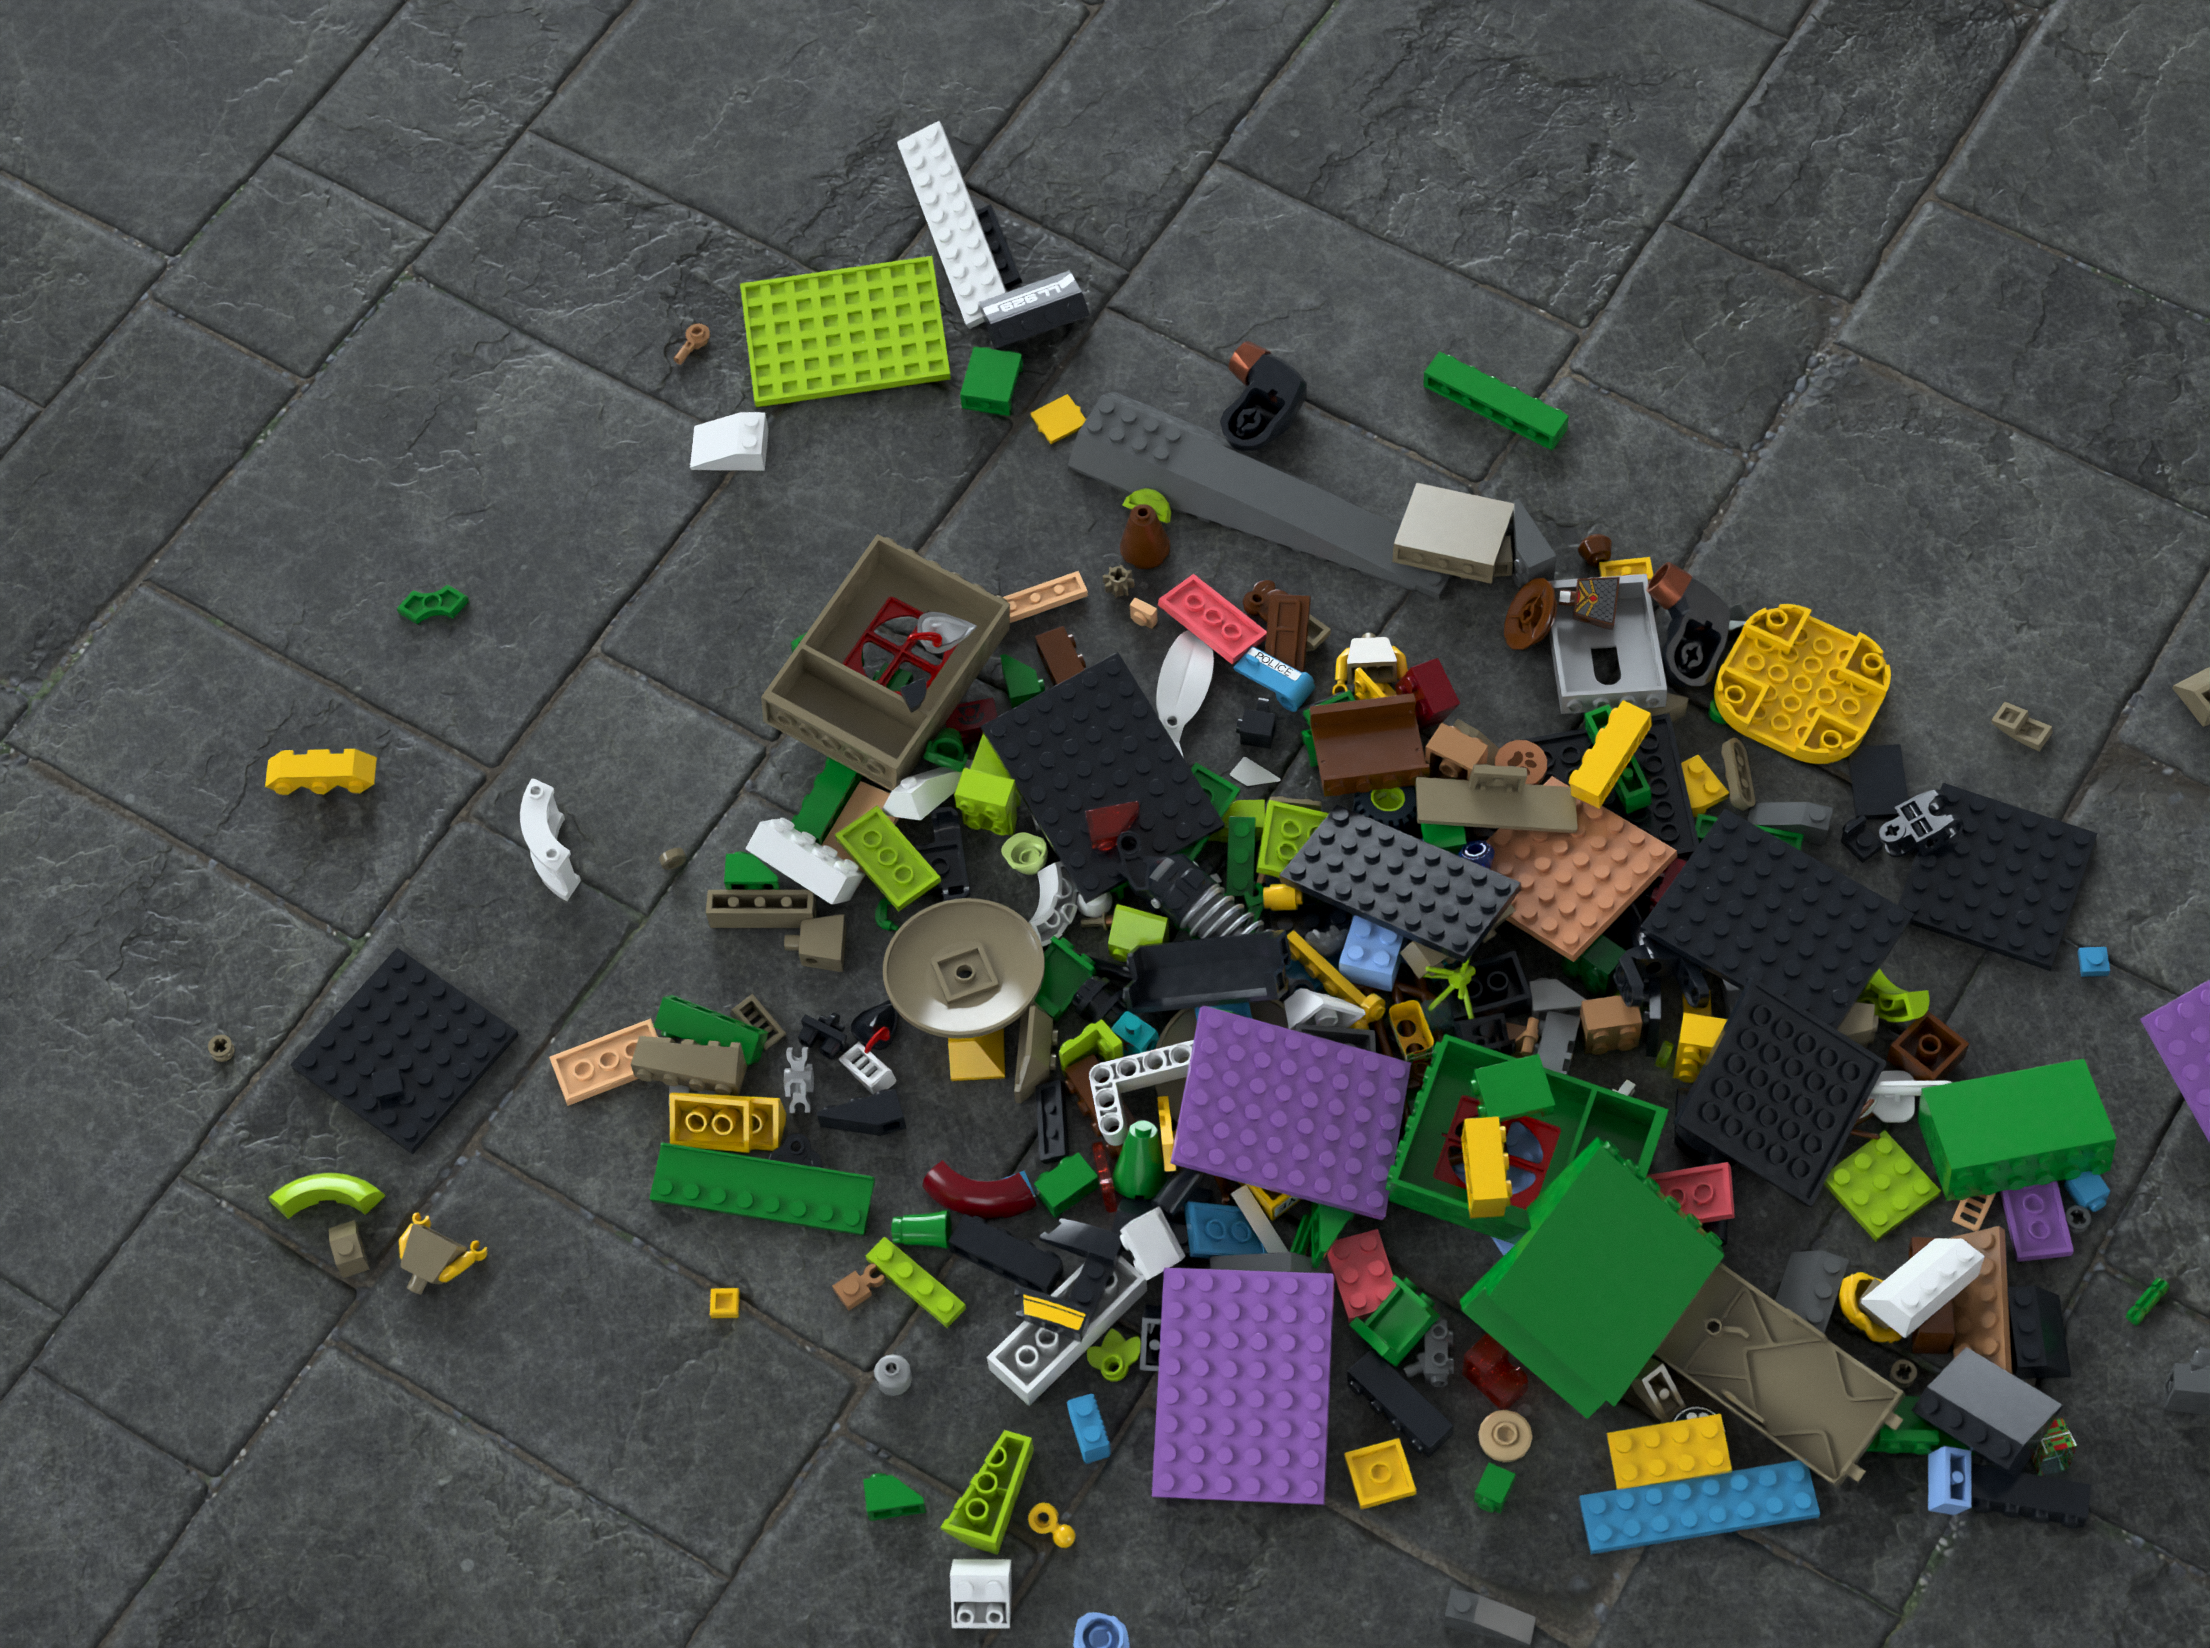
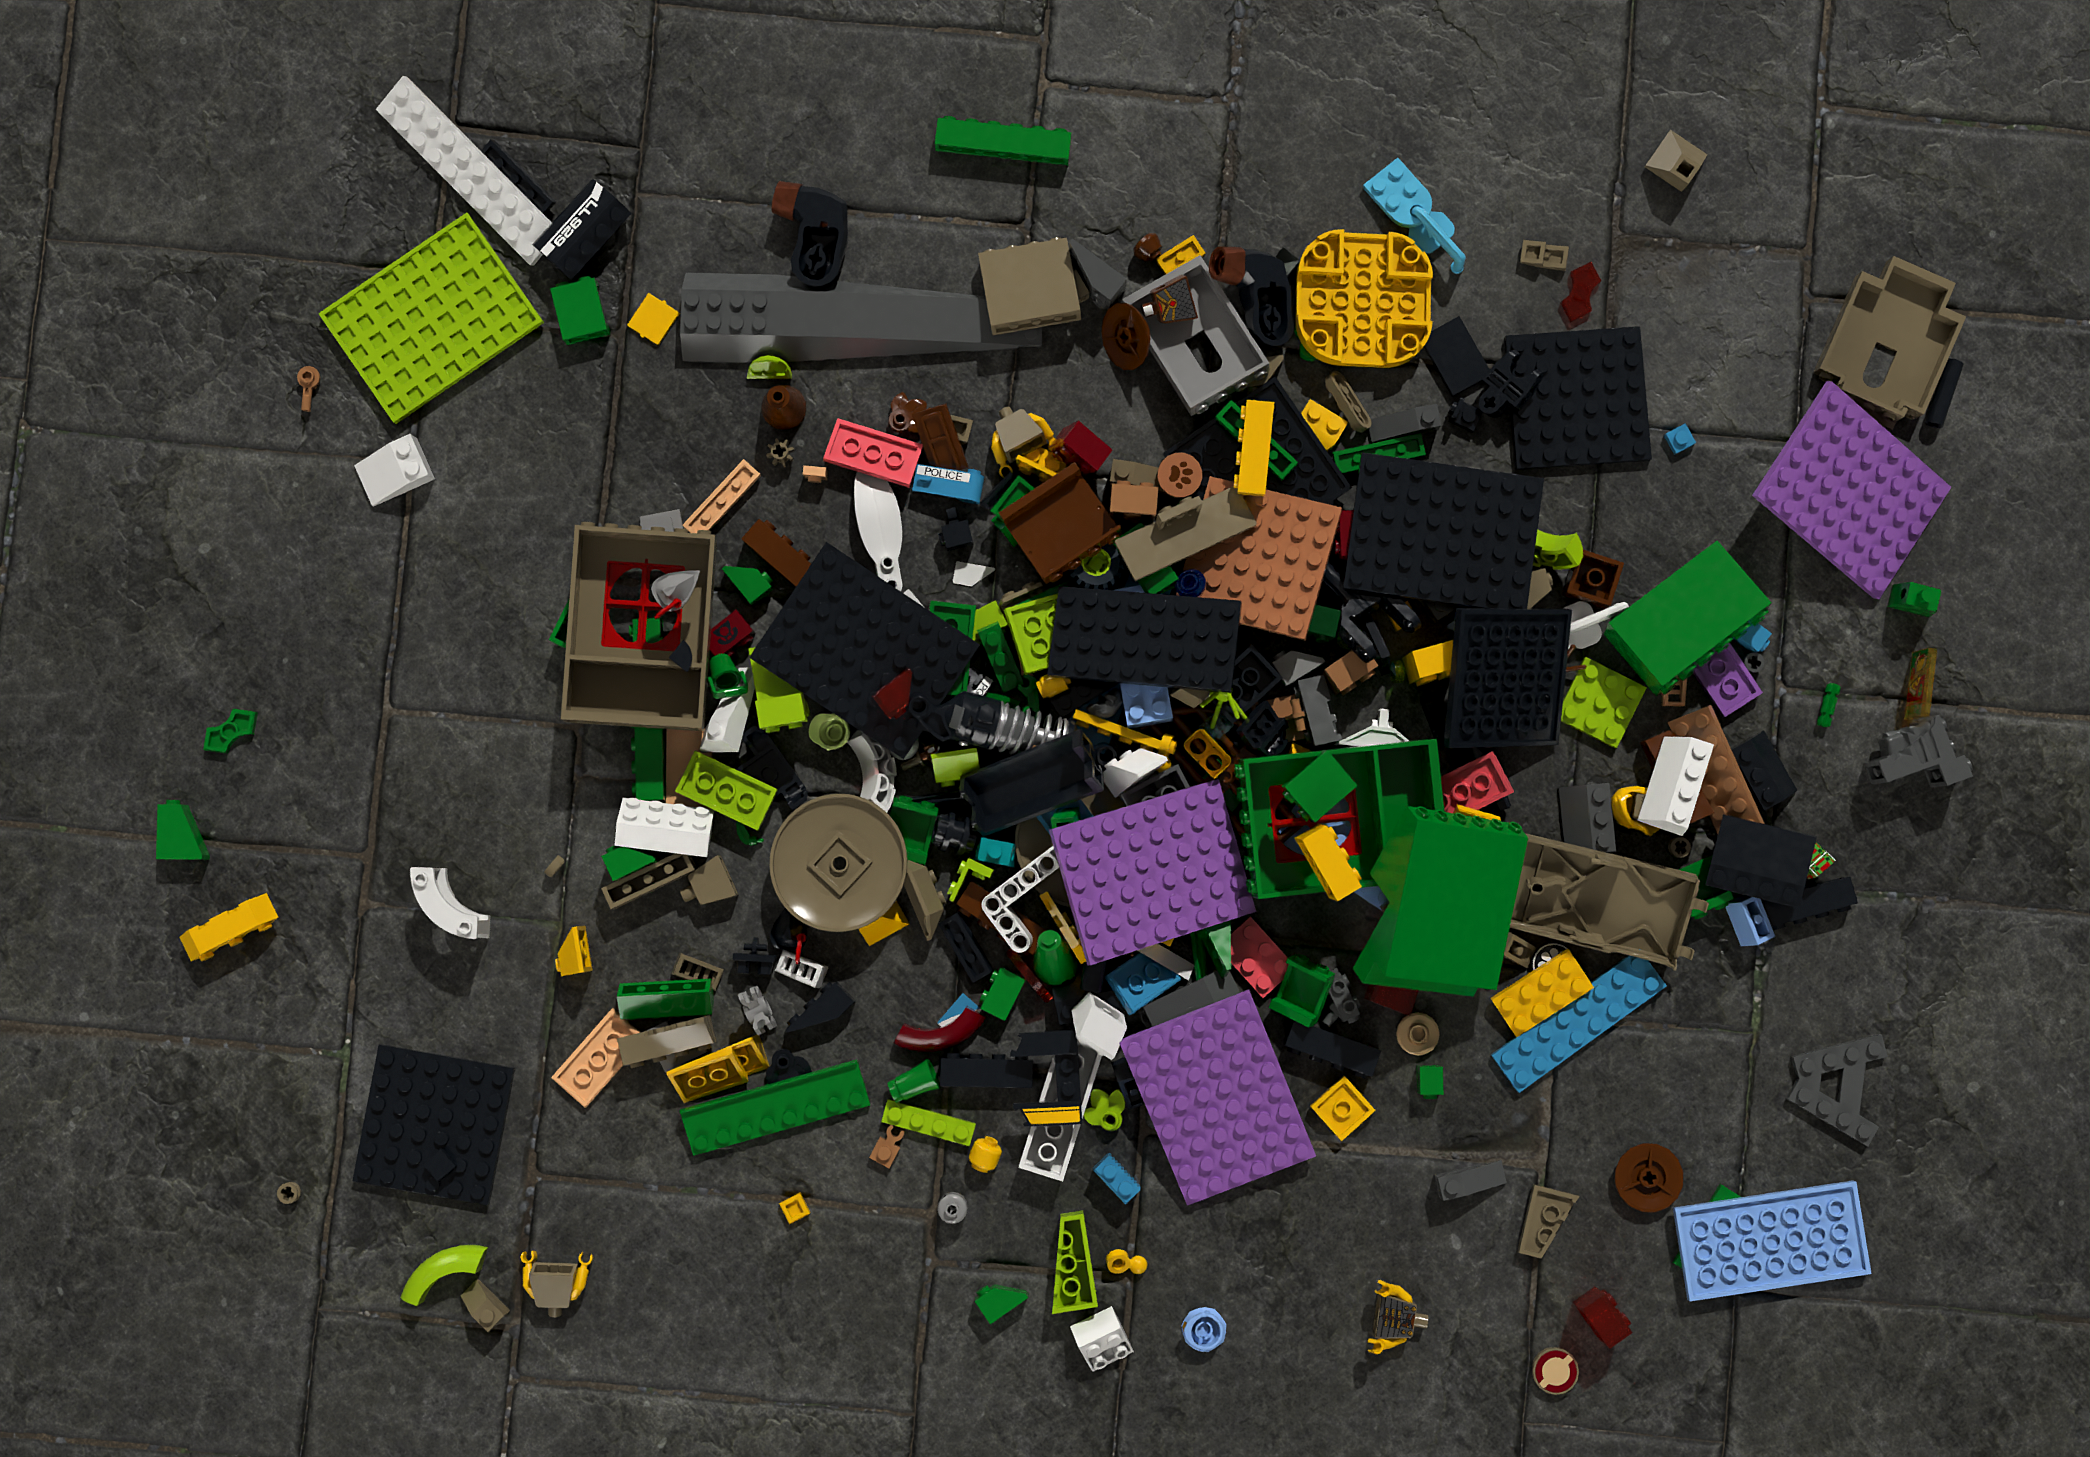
camera: 30 degrees left, 25 degrees up
none -> green slope [156,800,210,860]
none -> yellow slope [555,926,593,976]
none -> yellow head [969,1136,1002,1173]
none -> medium azure plate [1363,158,1466,274]
none -> clear red tile [1560,262,1601,323]

